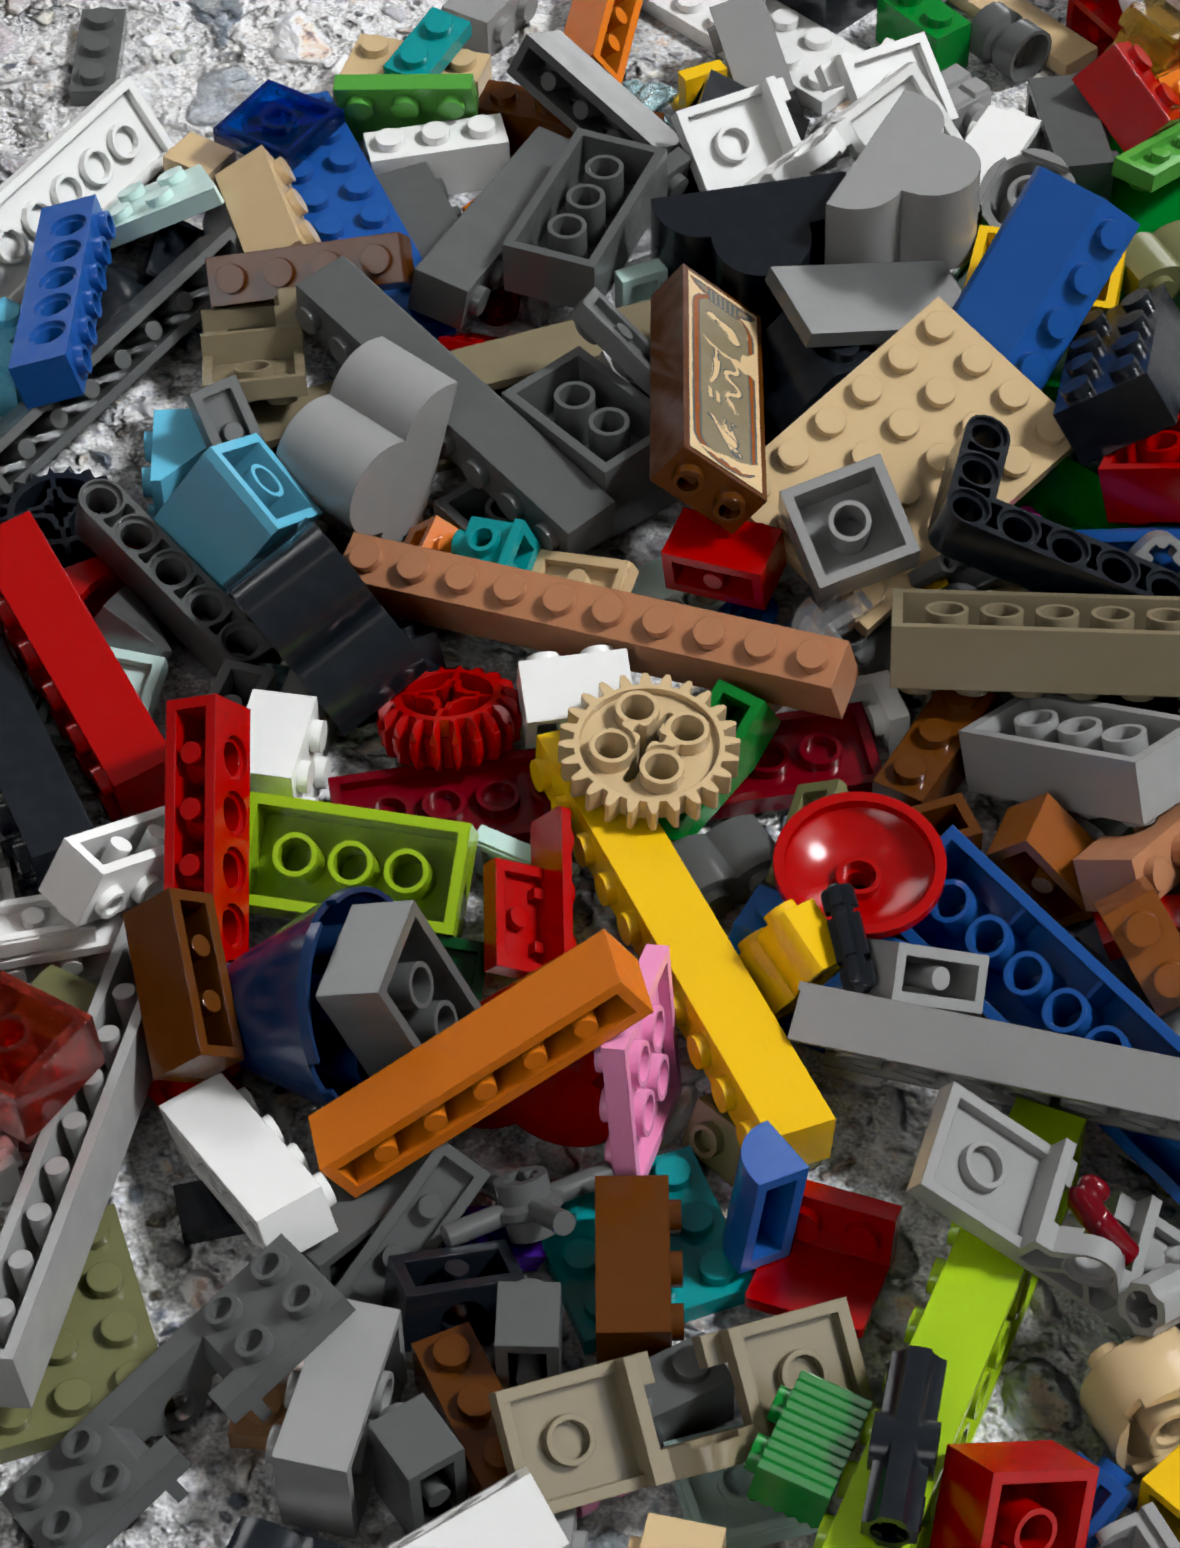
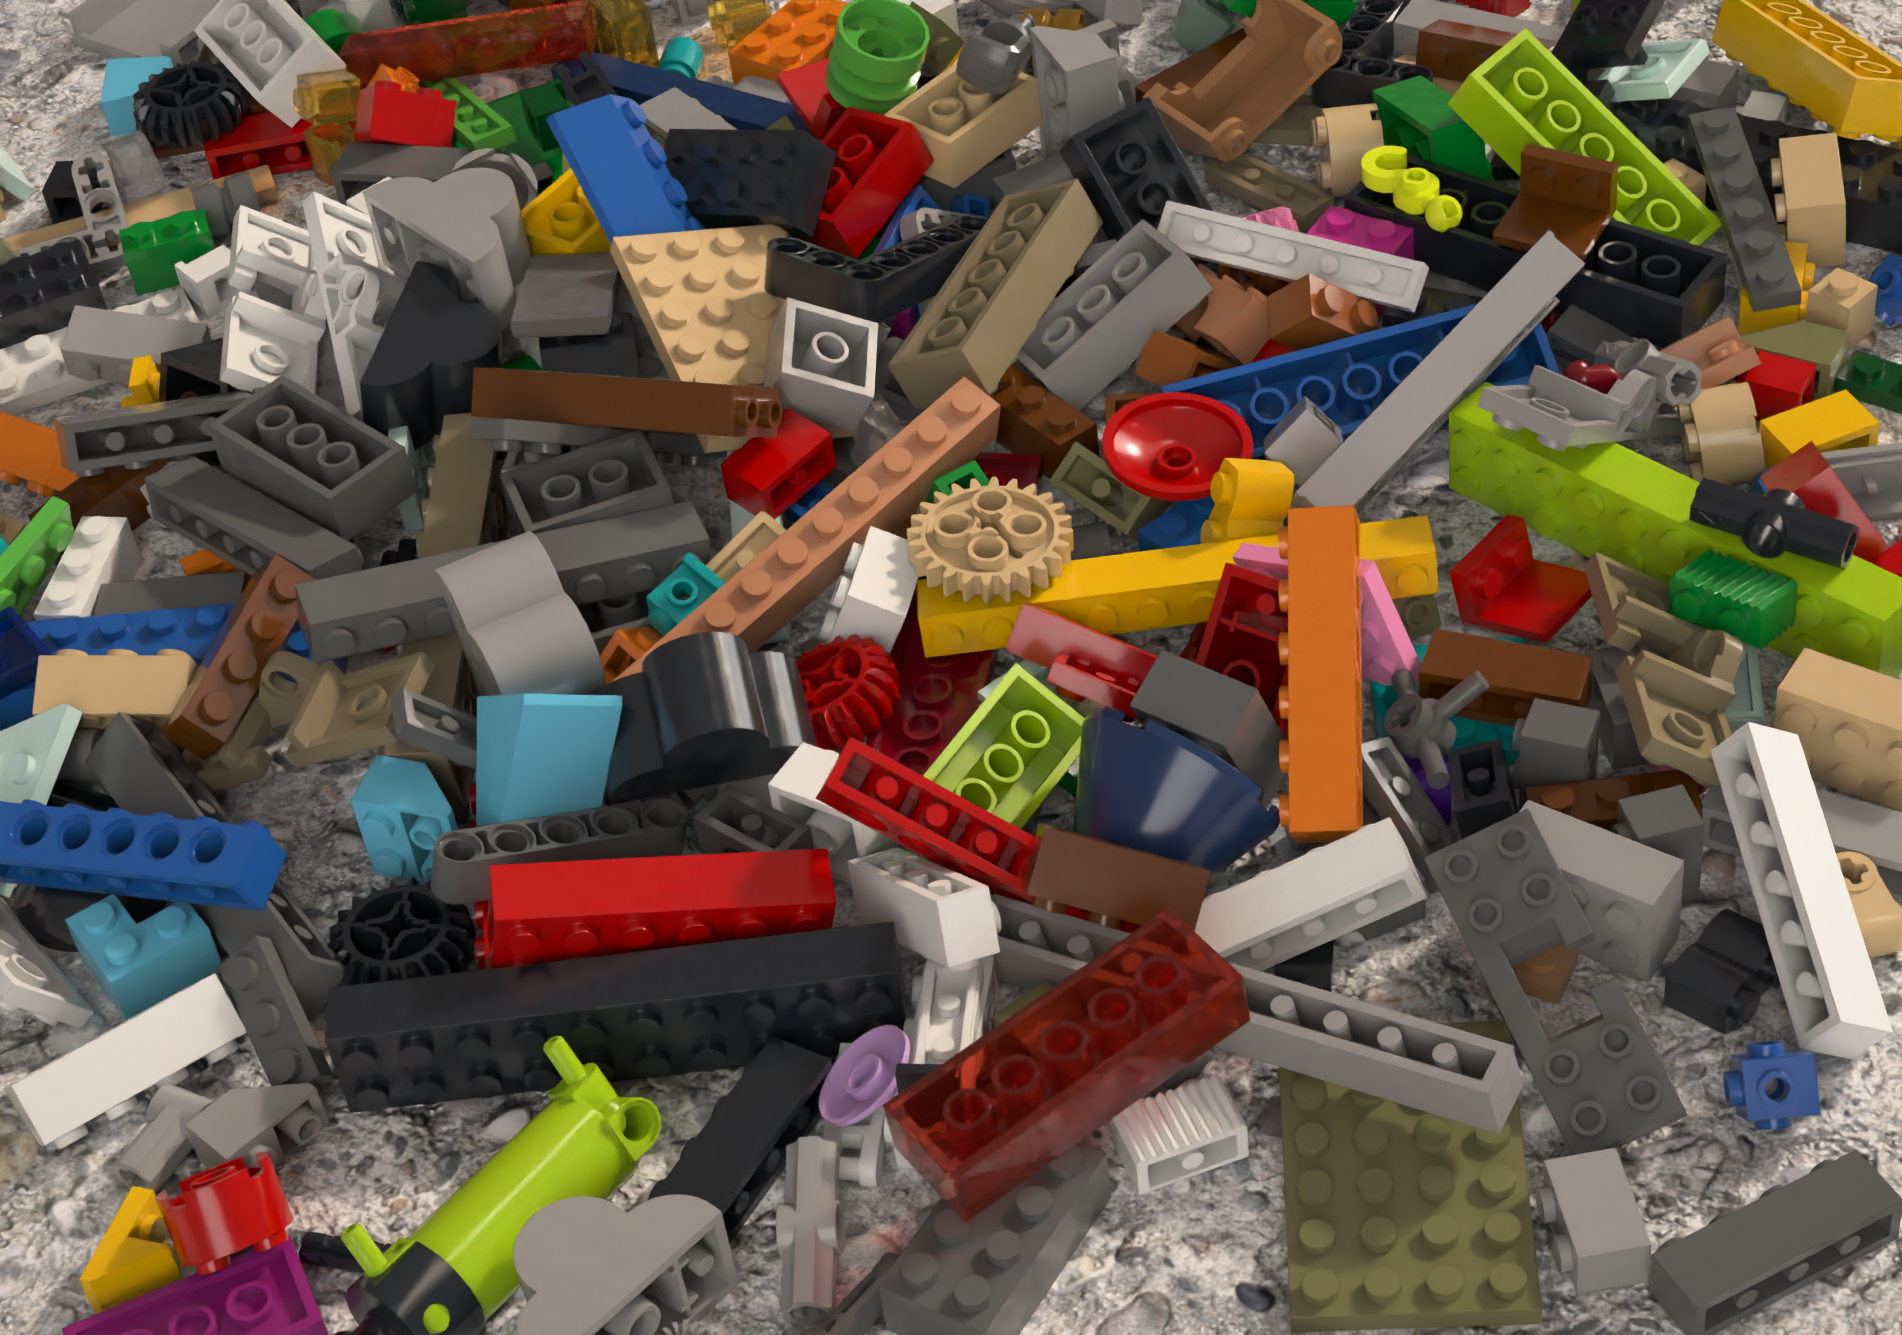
camera: 65 degrees left, 5 degrees down
blue brick [722,1120,810,1274] -> none
black axle [821,883,878,994] -> none

